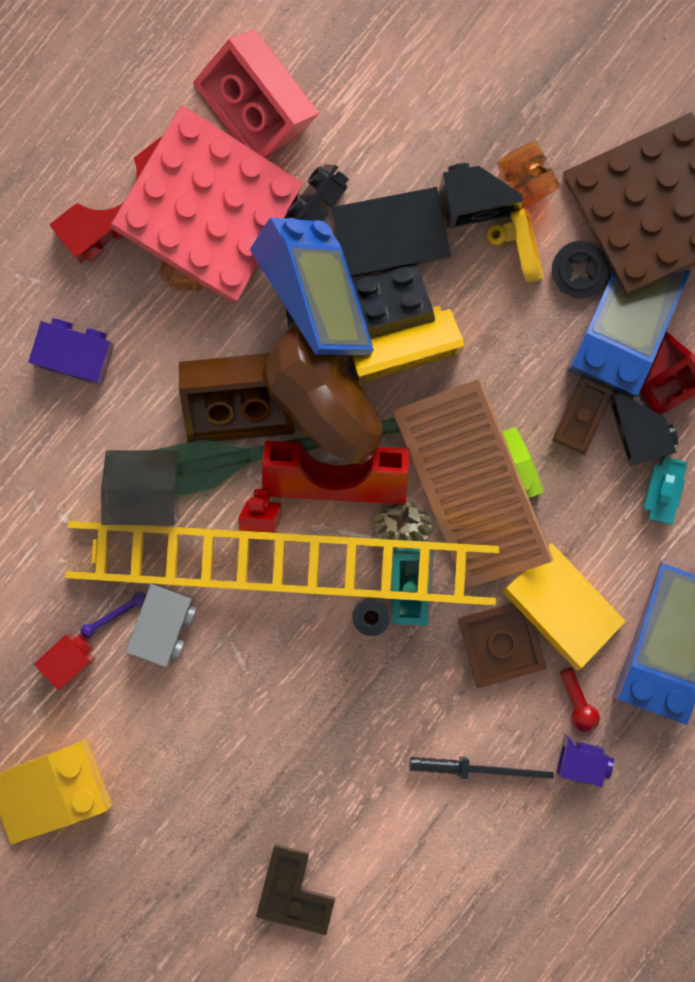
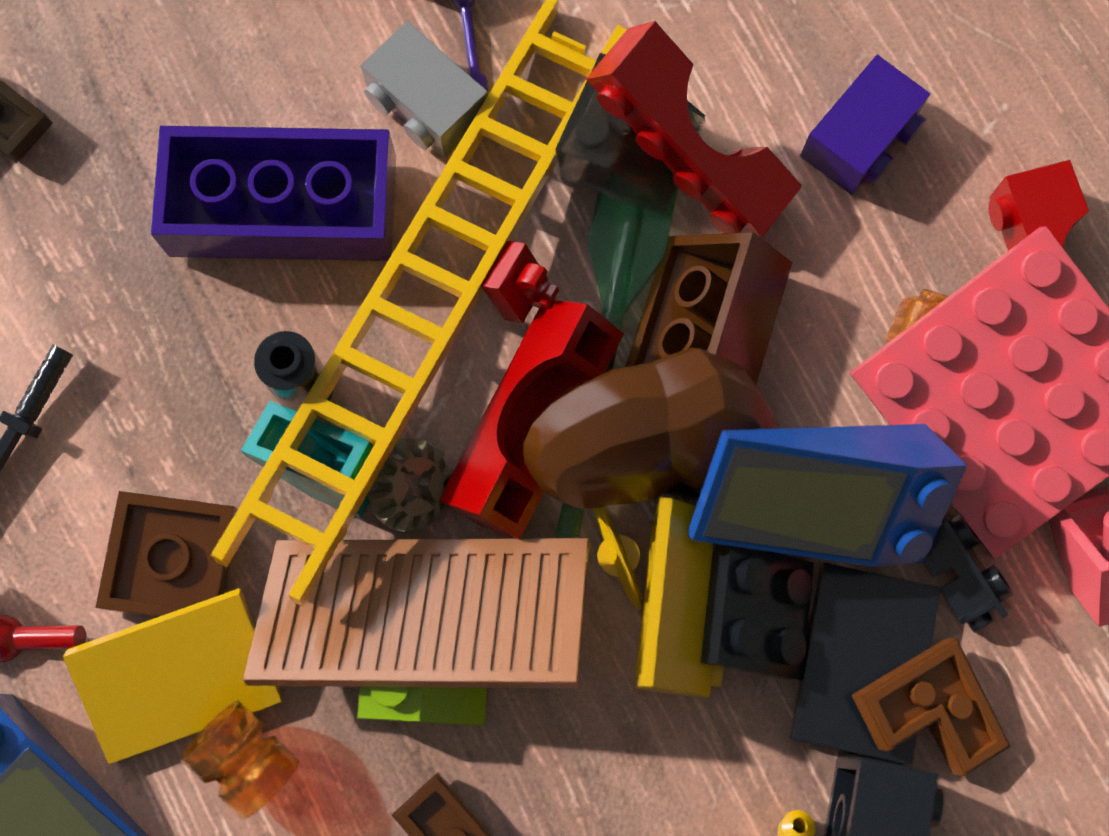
camera: 110 degrees right, 10 degrees down
none -> dark purple brick [151,125,396,261]
none -> clear orange wheel [180,700,300,820]
none -> red arch [586,21,802,237]
none -> yellow piece [593,506,642,611]
none -> dark orange tile [852,638,1011,776]

